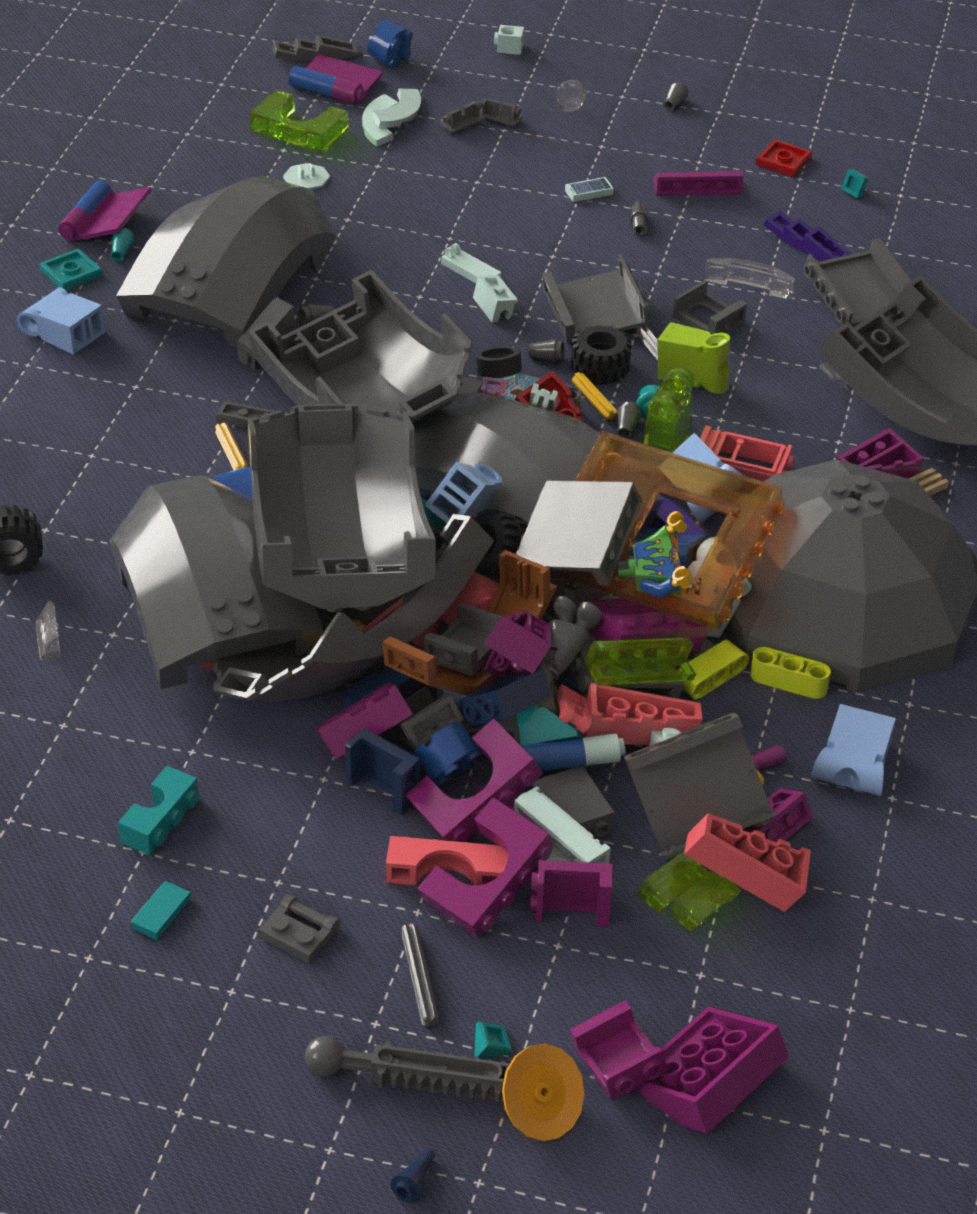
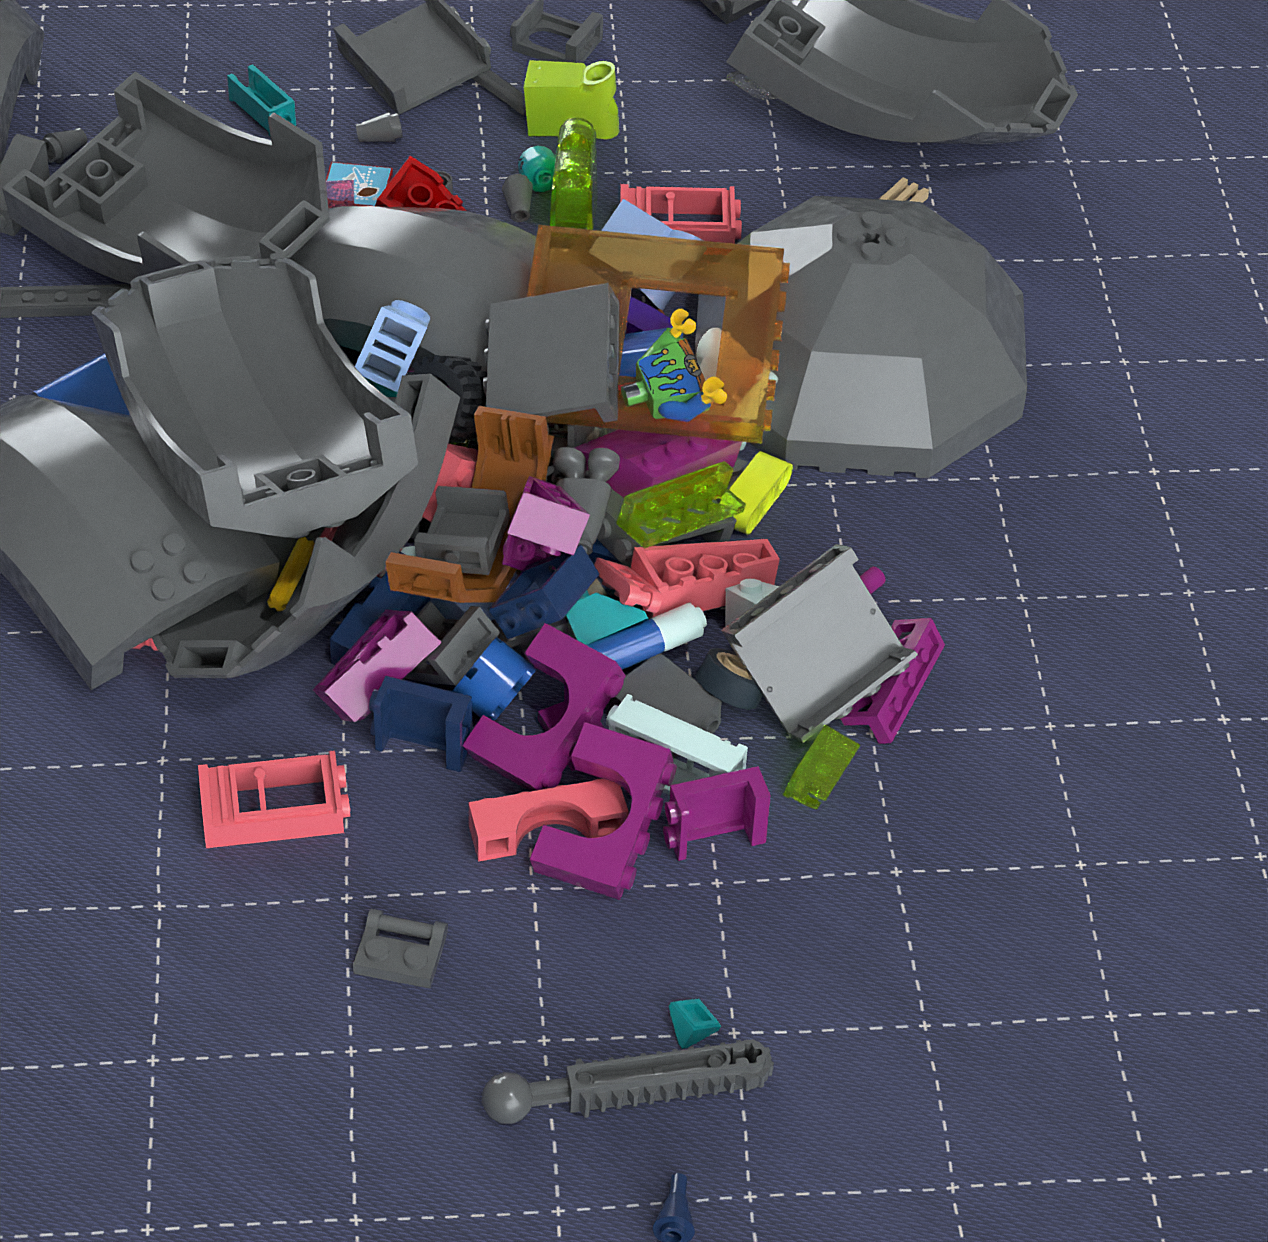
camera: 20 degrees left, 5 degrees up
teal arch [118,766,199,855] -> none
teal tile [130,881,191,940] -> none
yellow axle [215,423,248,470] -> none
dark grey axle [401,923,439,1028] -> none
light aqua hinge [441,243,501,283] -> none
light aqua hinge [473,275,518,323] -> none
black tyre [476,346,522,378] -> none
light orange piece [502,1043,585,1141] -> none
light aqua hinge [530,383,558,411] -> none
magenta panel [570,1000,668,1101] -> none
black tyre [571,325,632,384] -> none
yellow axle [572,372,617,421] -> none
magenta slope [633,1007,789,1134] -> none
clear neon green hinge [669,871,741,932] -> none
coral wedge [684,813,811,912] -> none
neon yellow beam [750,647,831,699] -> none
light blue piece [811,704,896,796] -> none
magenta wedge [836,428,925,479] -> none
none -> coral door [198,751,350,848]
none -> teal window [227,64,296,137]
none -> black wheel [696,648,763,710]

